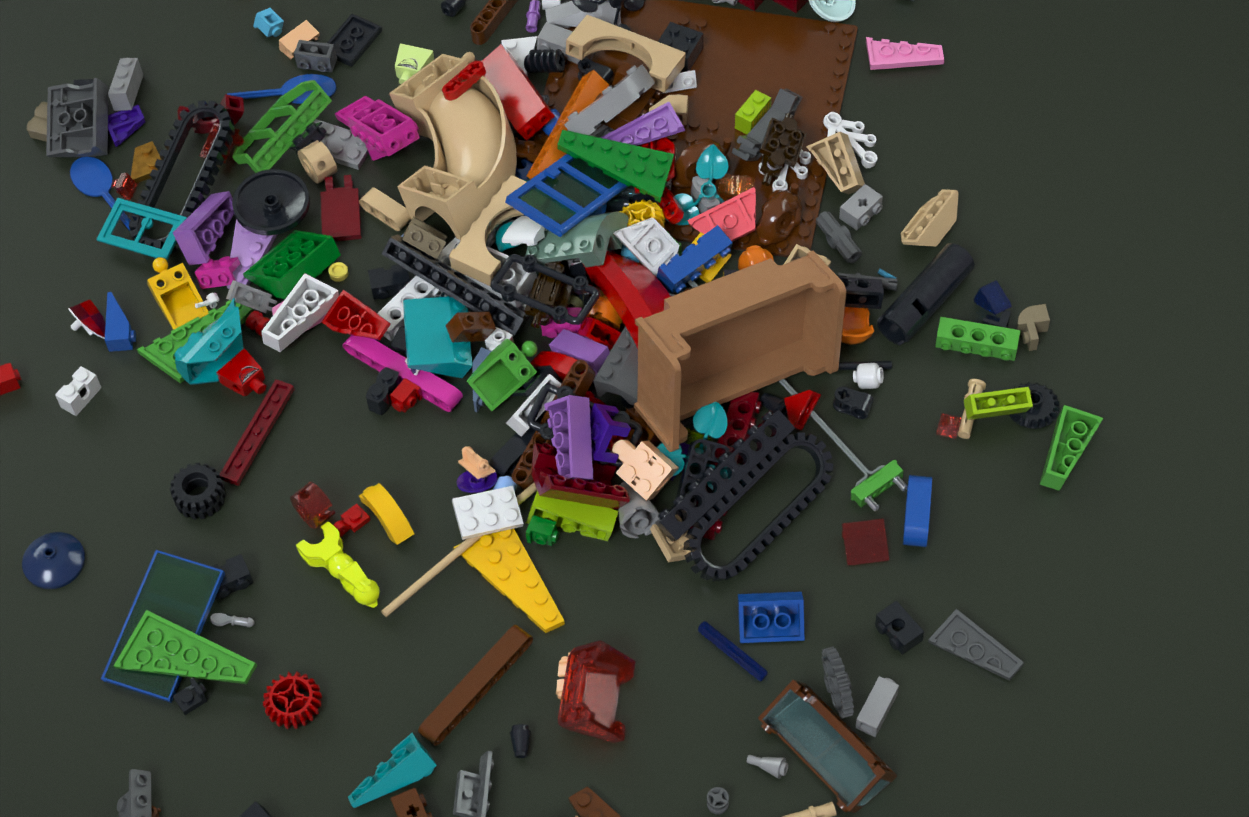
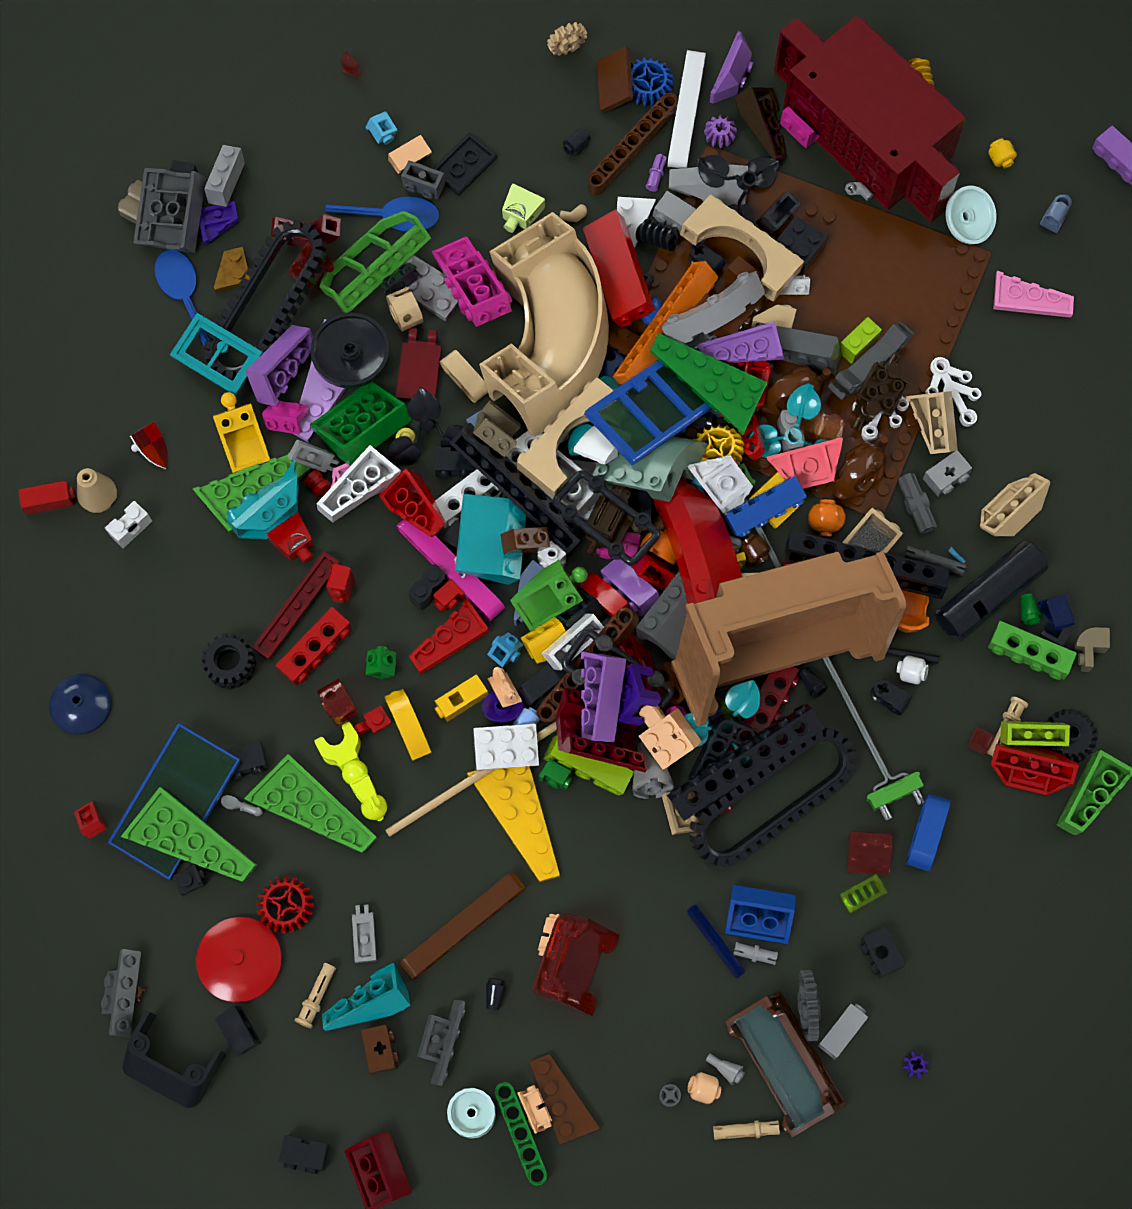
camera: 10 degrees right, 15 degrees up
blue slope [105,292,136,352] -> none
clear red tile [111,173,137,200] -> none
white hand [195,293,219,308] -> none
red beam [442,61,486,101] -> none
red slope [784,390,821,430] -> none
dark grey wing [928,609,1024,681] -> none
none -> red slope [74,801,106,838]
none -> tan cone [77,468,117,513]
none -> red dish [196,917,282,1003]
none -> bright green wing [244,754,377,854]
none -> red brick [276,607,352,686]
none -> tan pin [294,963,336,1029]
none -> red brick [326,564,355,603]
none -> light grey hinge [352,904,377,963]
none -> green brick [366,646,396,679]
none -> black plant [386,387,465,466]
none -> red wing [409,598,489,675]
none -> yellow brick [434,674,488,722]
none -> dark azure brick [487,632,523,667]
none -> yellow brick [521,617,566,664]
none -> light nougat head [688,1072,721,1104]
none -> light grey pin [733,942,778,965]
none -> black brick [755,190,801,235]
none -> dark grey wedge [761,323,842,376]
none -> clear neon green slope [840,874,888,913]
none -> dark purple gear [902,1052,929,1079]
none -> red wedge [991,743,1079,795]
none -> green cone [1021,593,1042,625]

